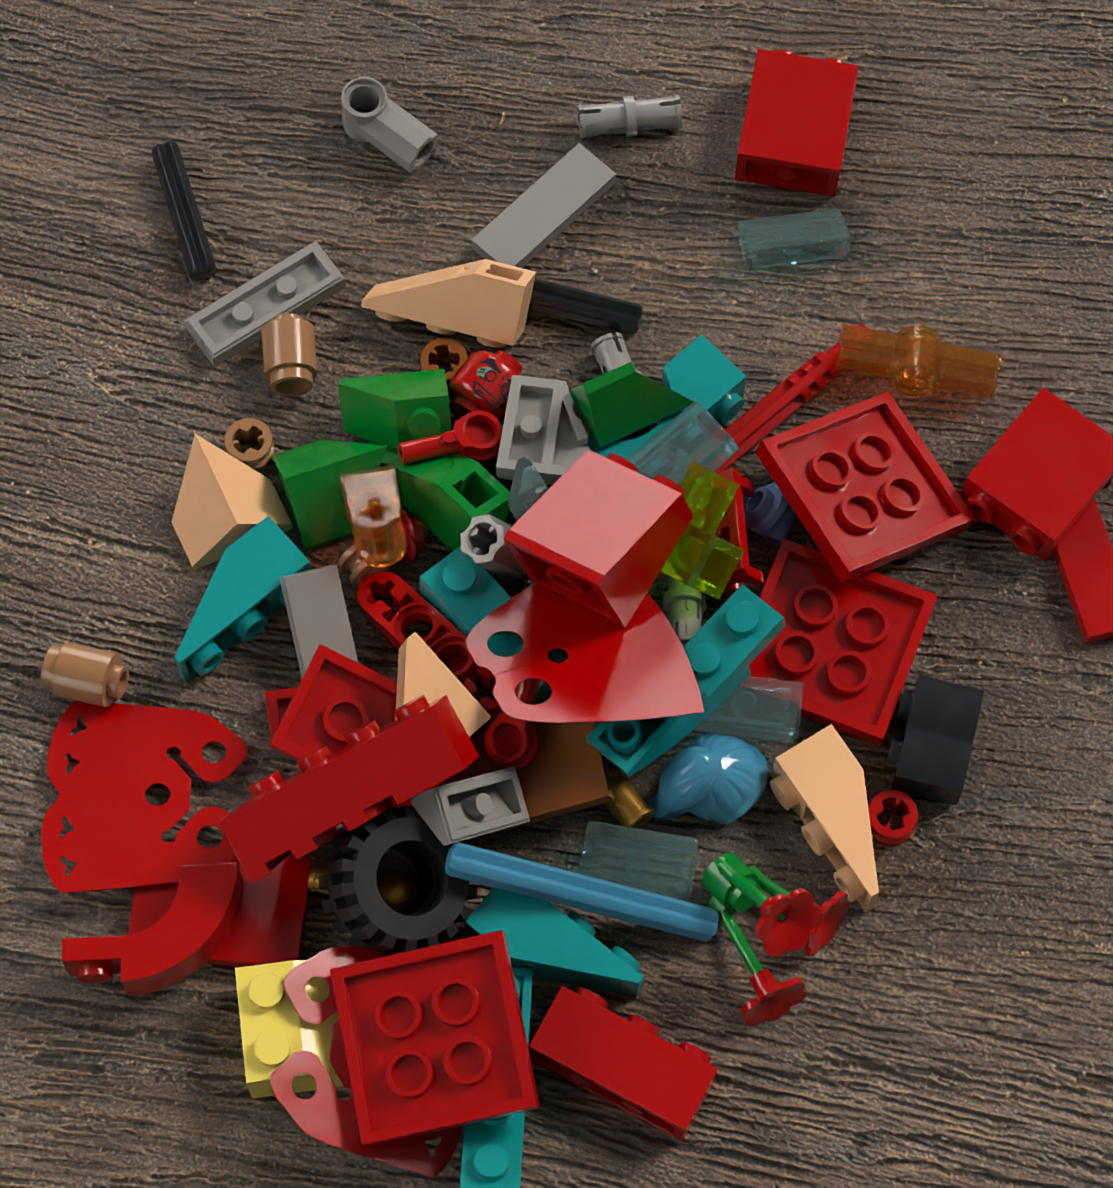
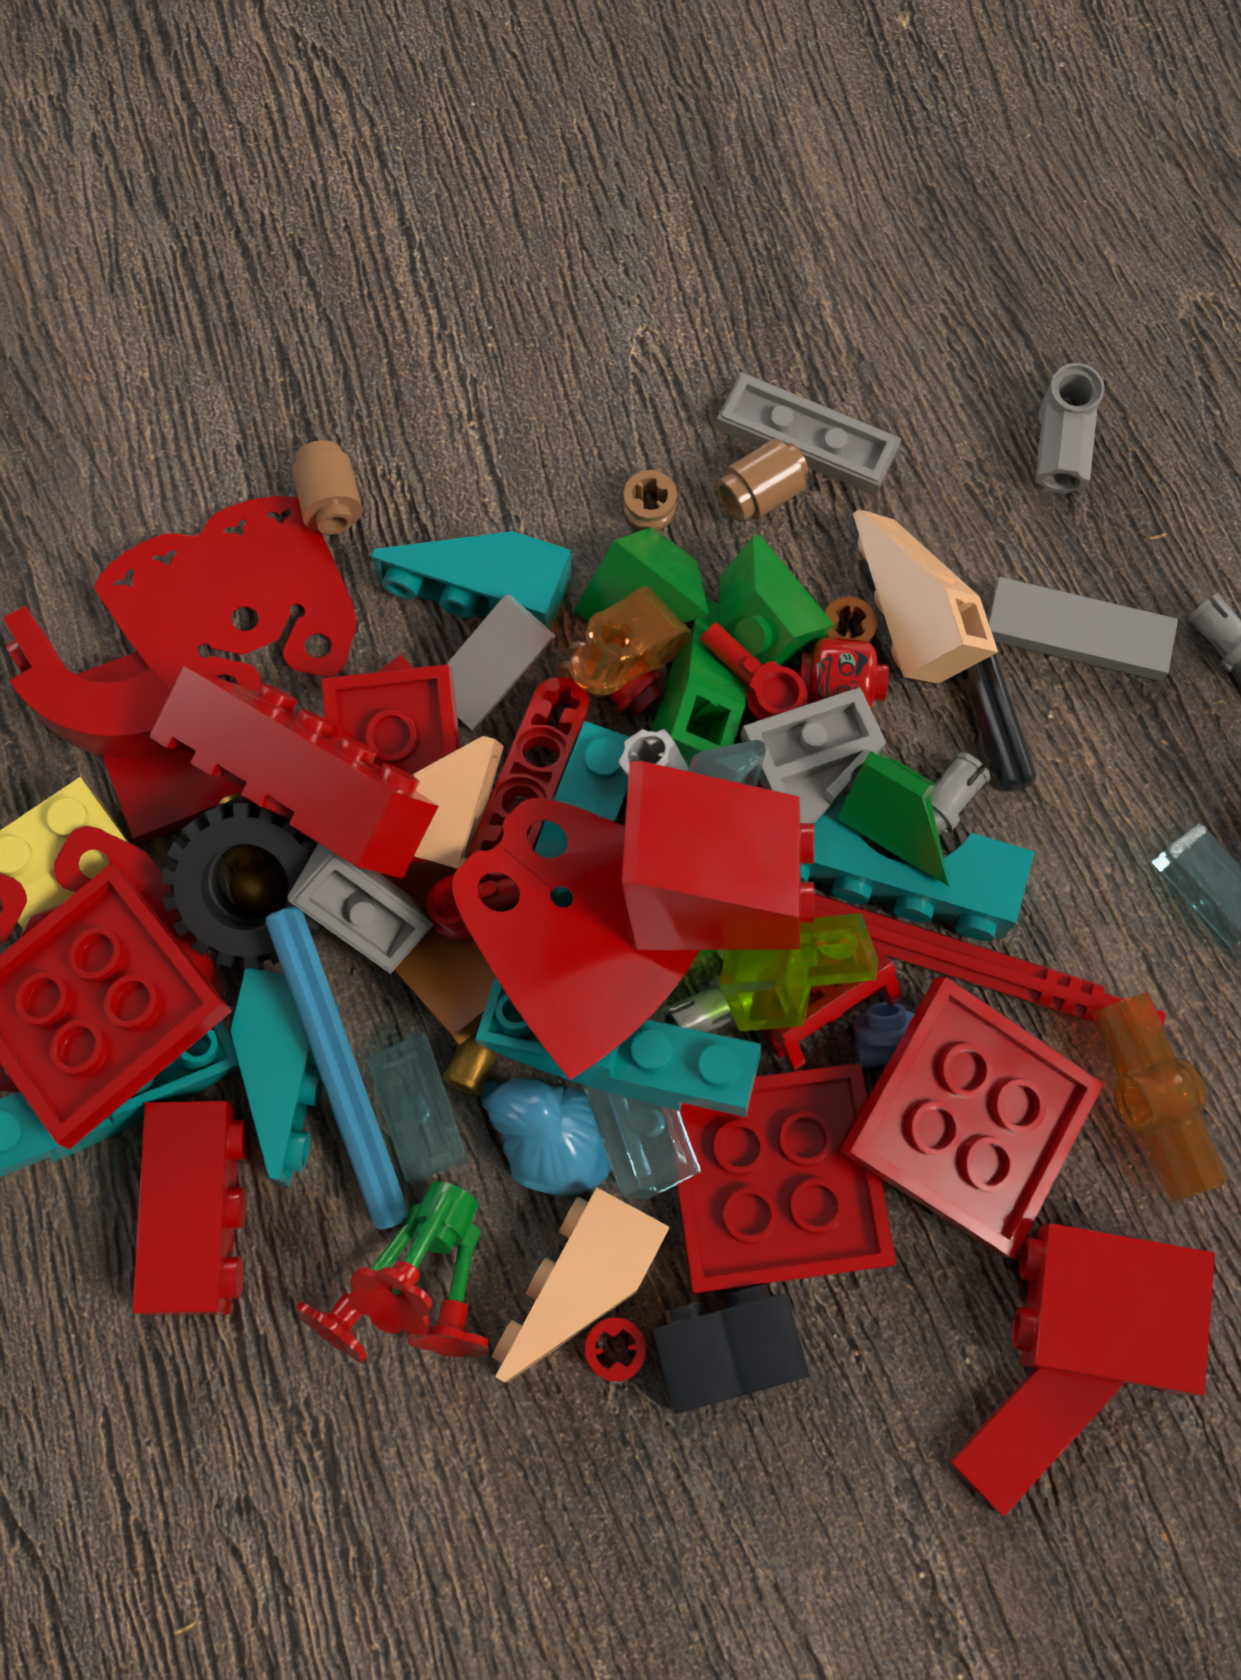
camera: 60 degrees right, 5 degrees up
black axle [151,141,217,281] -> none
light nougat slope [171,434,293,571] -> none
clear light blue slope [627,401,739,497] -> none

